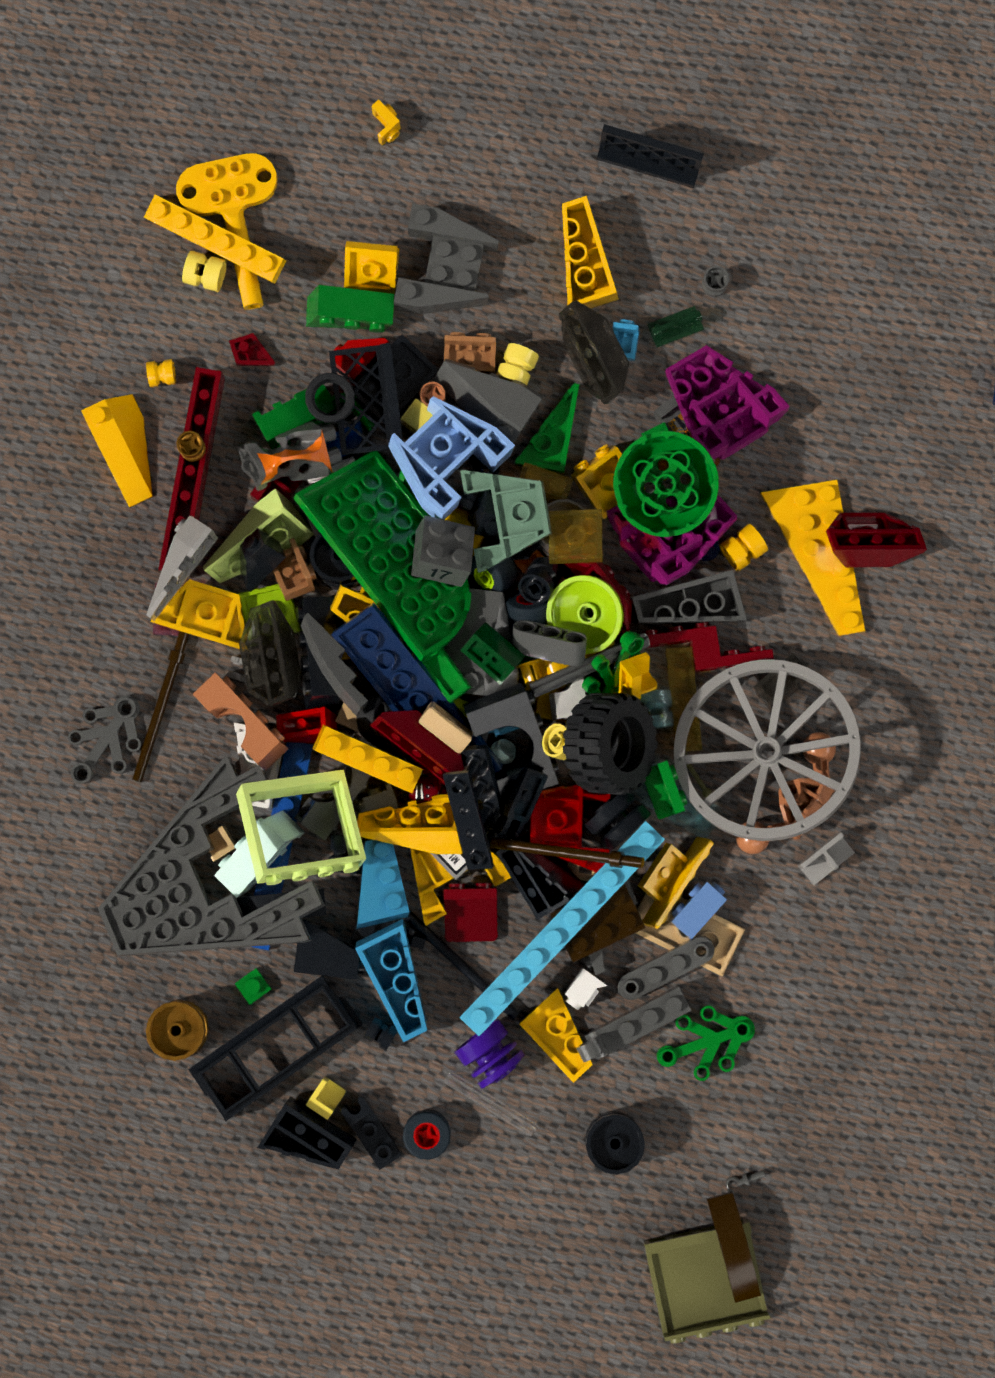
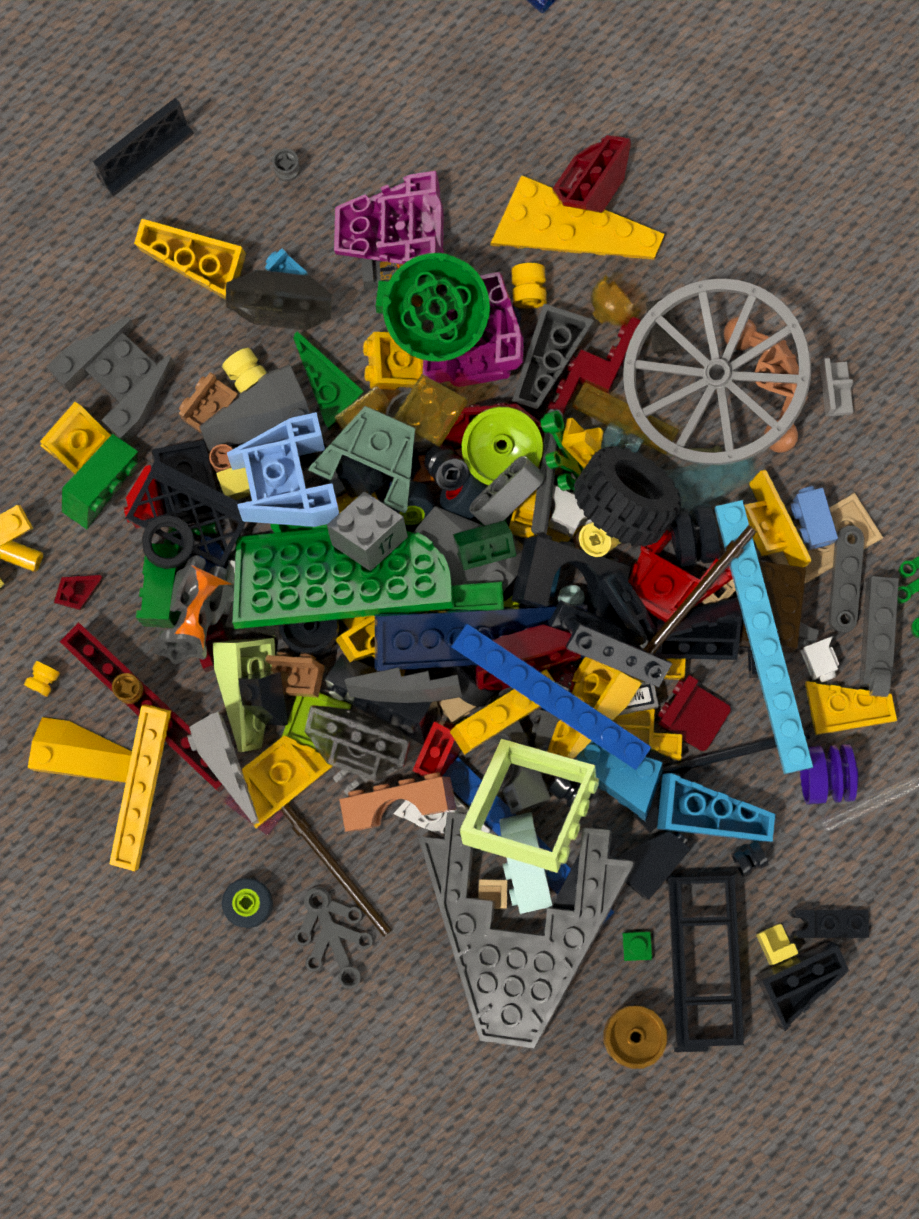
camera: 55 degrees left, 5 degrees down
black wheel [403,1109,451,1160] -> none
tan slope [419,701,473,754] -> none
green bracket [644,761,688,820] -> none
clear green hinge [647,306,704,348] -> none
none -> yellow plate [109,704,171,871]
none -> black wheel [221,878,273,928]
none -> blue plate [451,623,651,770]
none -> clear yellow cylinder [590,274,642,326]

